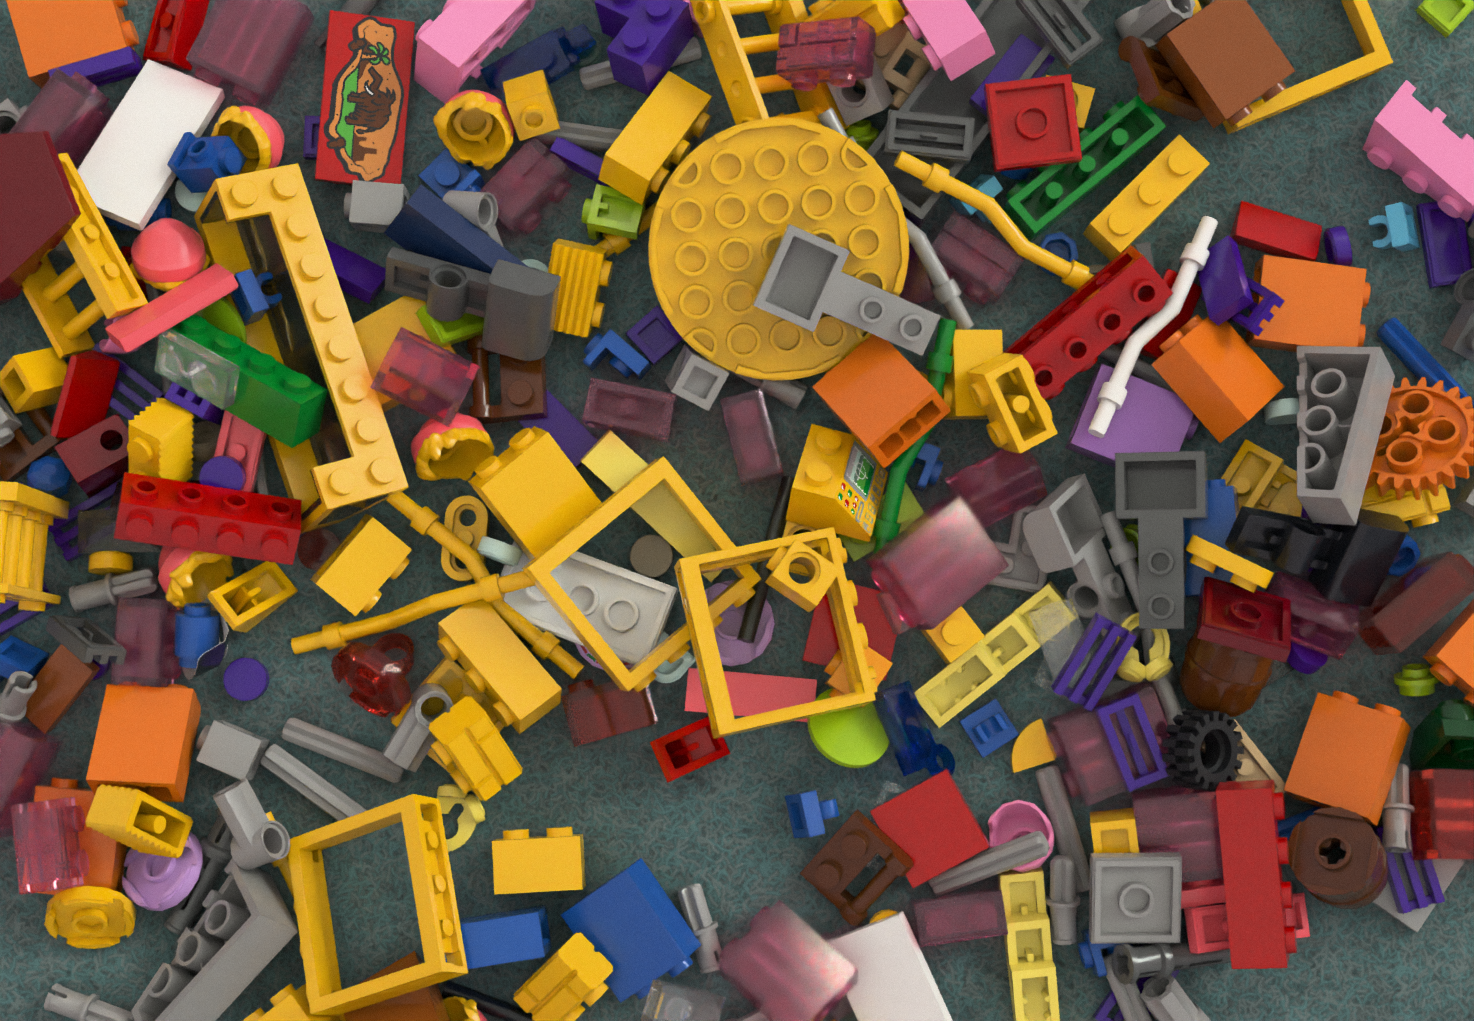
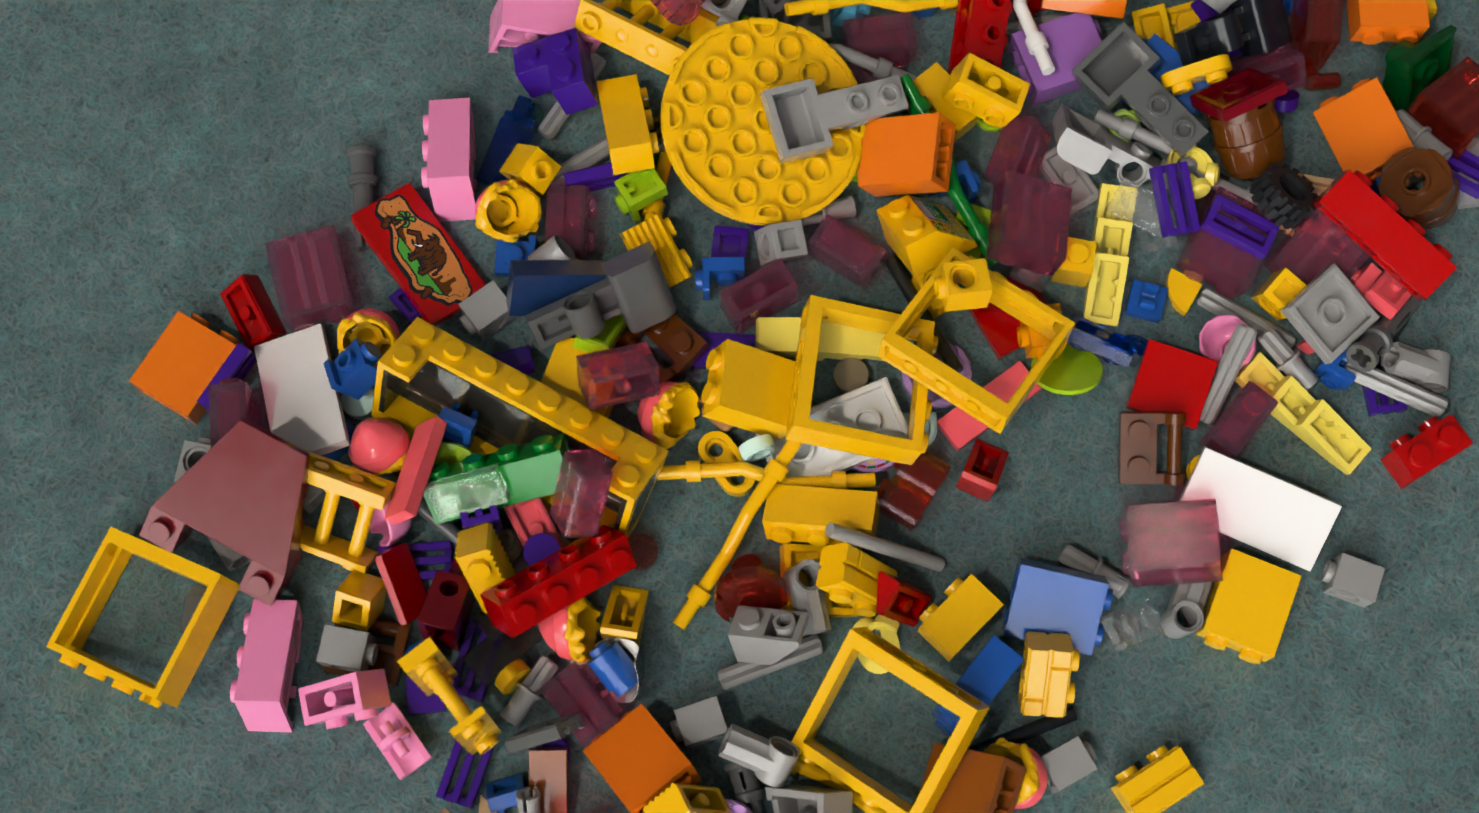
camera: 45 degrees left, 10 degrees down
dark purple tile [223,658,269,701] -> none
light grey axle [260,744,367,821] -> none
yellow brick [310,514,412,616] -> none
blue tile [785,790,839,838] -> none
lime plate [1393,663,1439,696] -> none
none -> clear pink brick [550,449,613,538]
none -> light grey slope [727,605,809,666]
none -> light grey bar [825,522,945,572]
none -> red slope [876,570,932,627]
none -> clear red arm [1293,58,1340,91]

